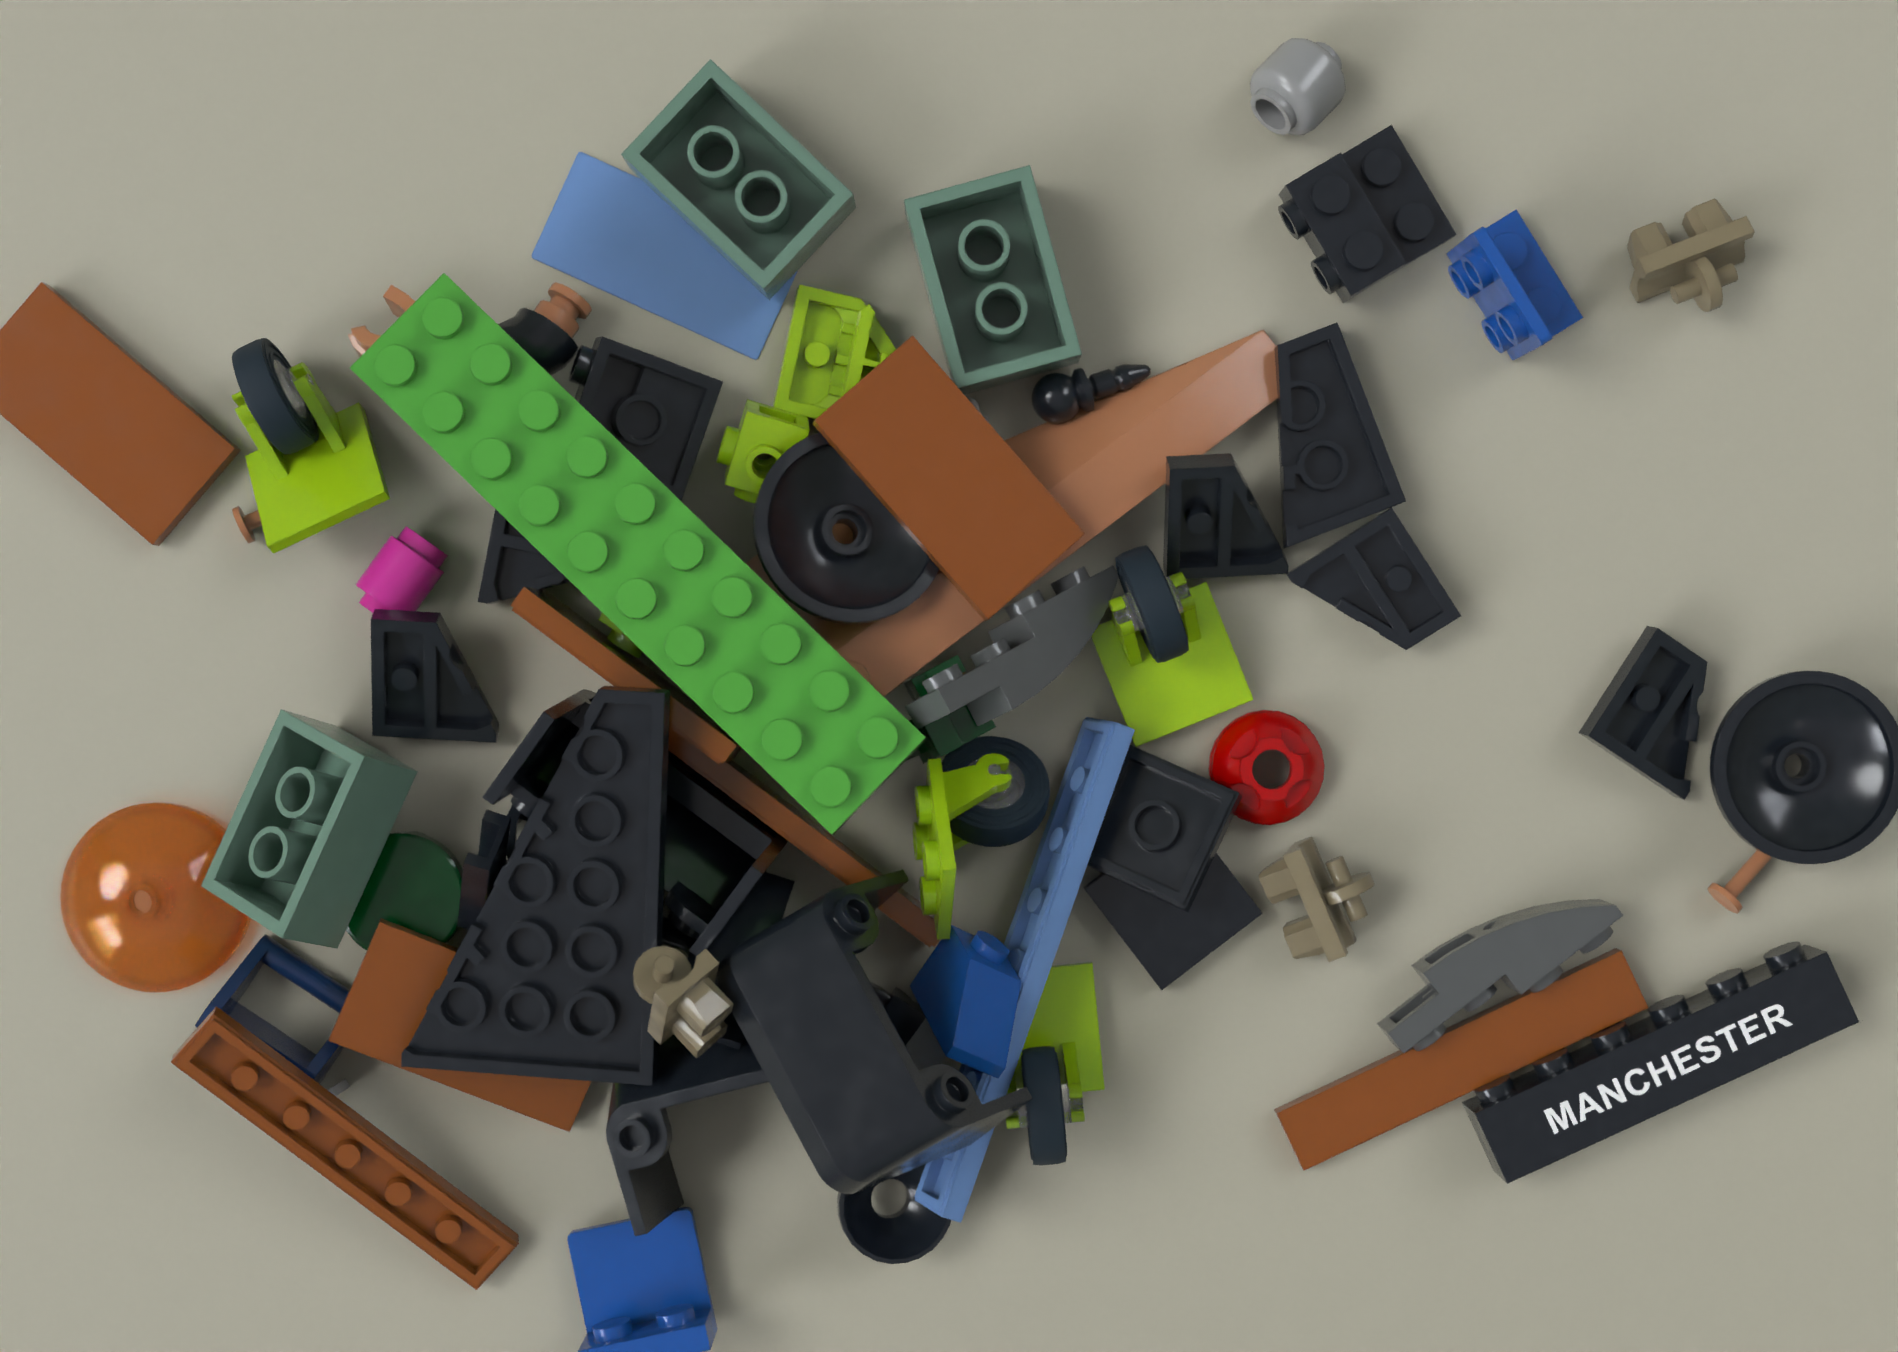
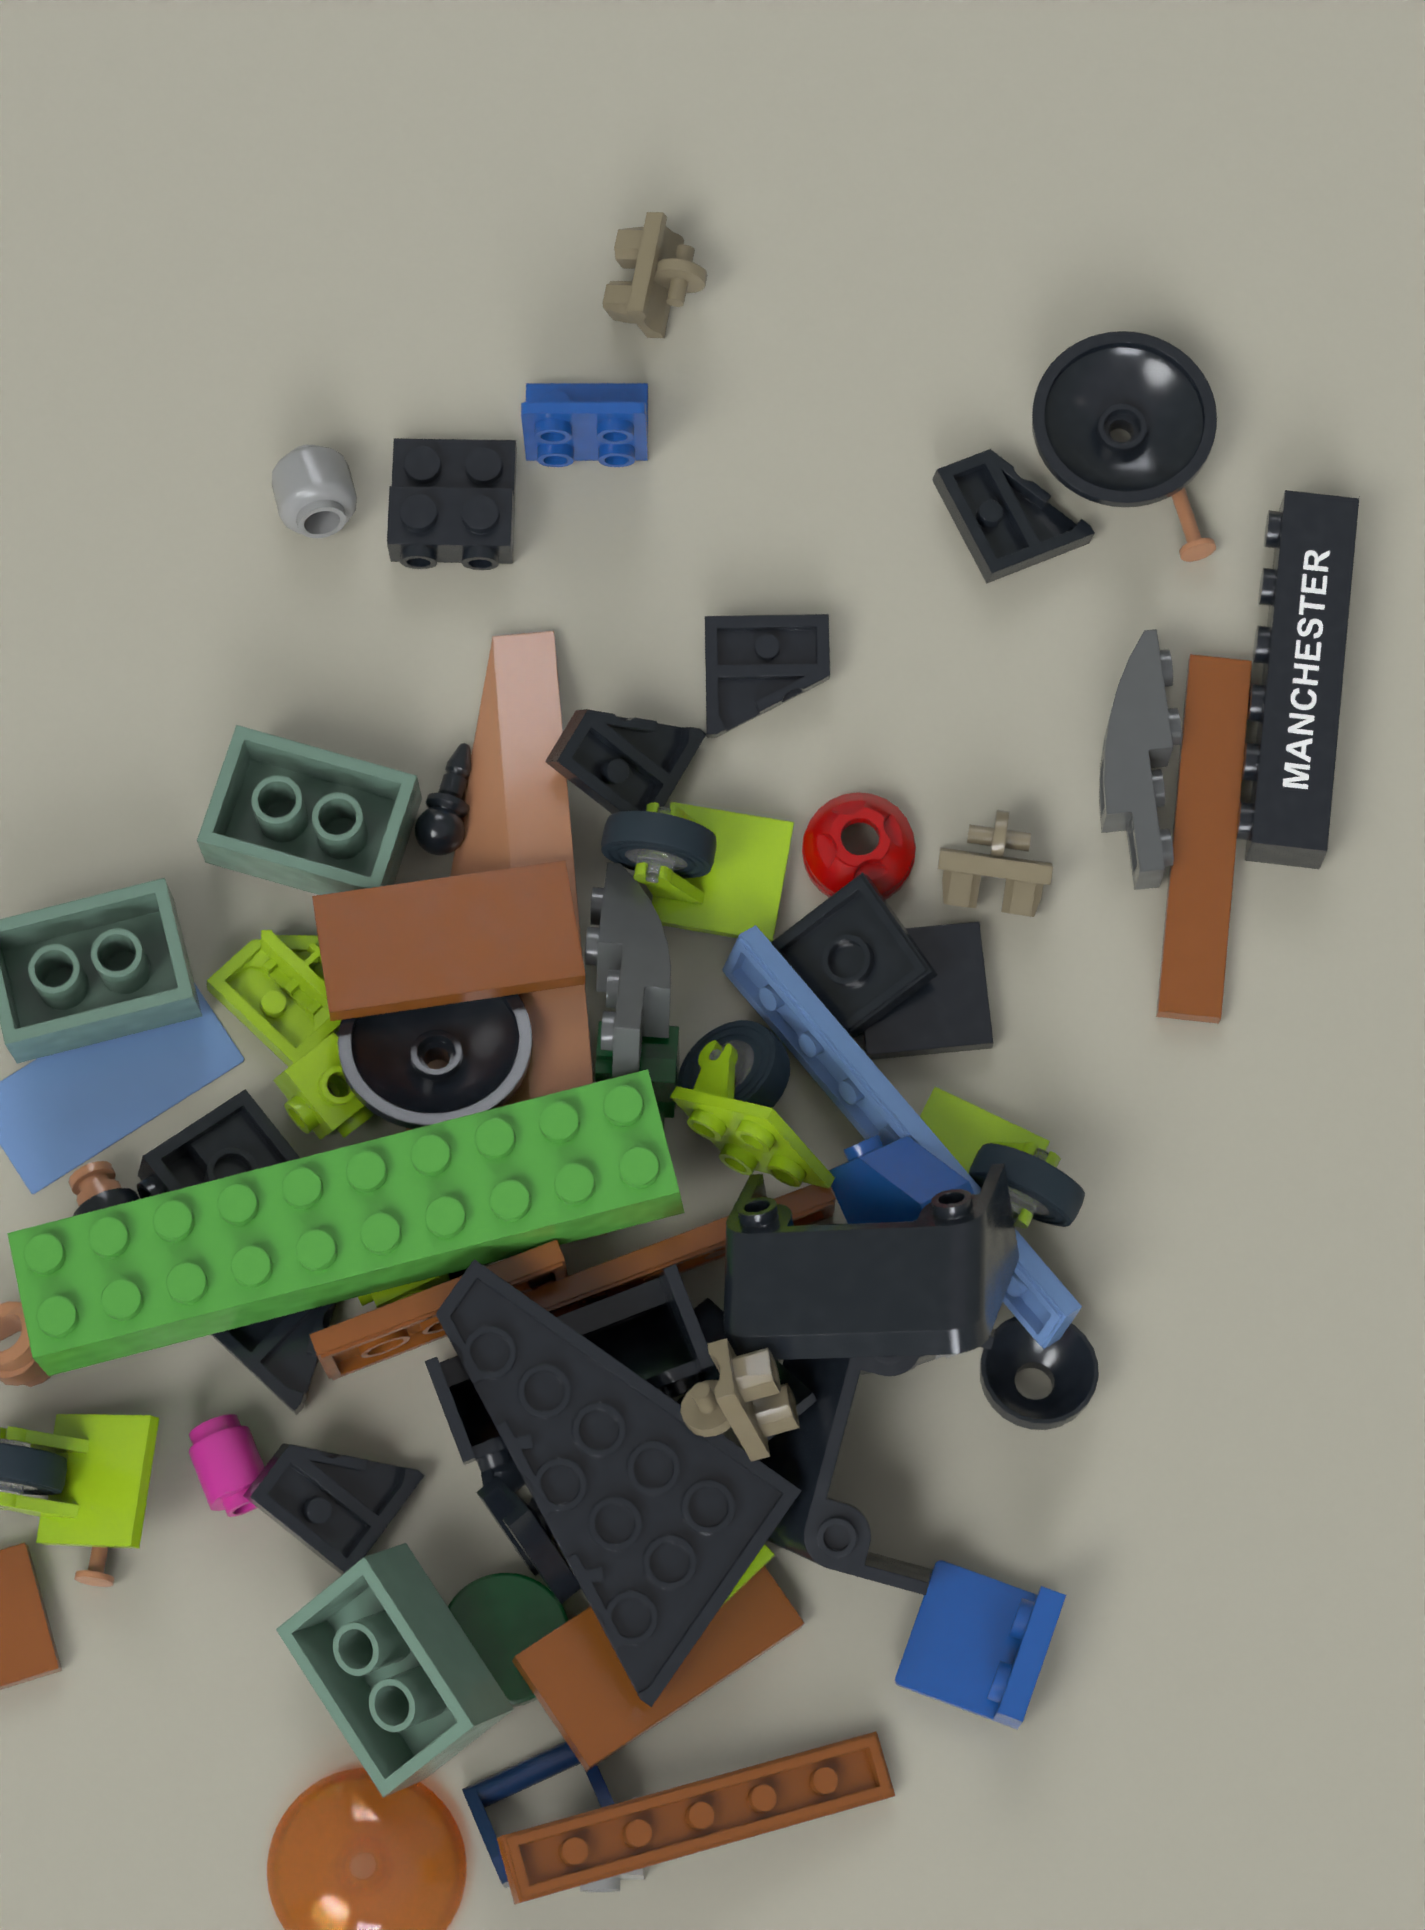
camera: 60 degrees left, 15 degrees down
black wing [1274,322,1406,549] -> none

